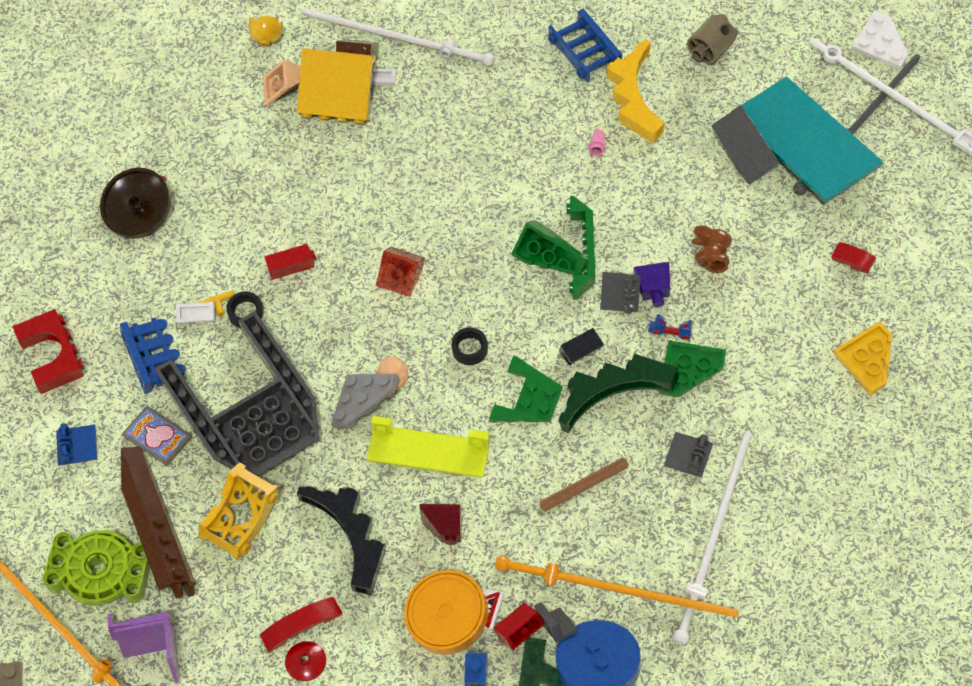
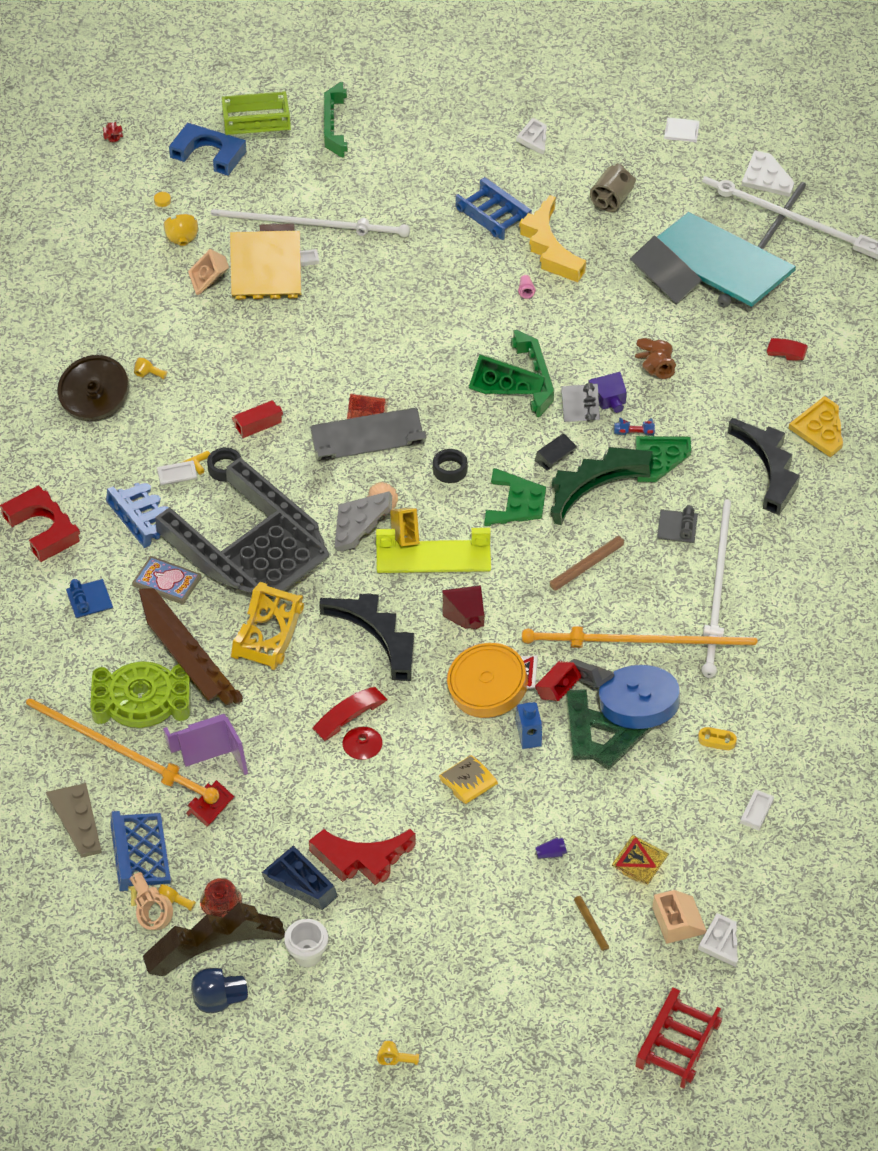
camera: 15 degrees left, 10 degrees down
none -> yellow bar [134,357,168,379]
none -> dark grey bracket [310,407,427,461]
none -> yellow torso [390,507,420,547]
none -> black arch [728,417,800,516]

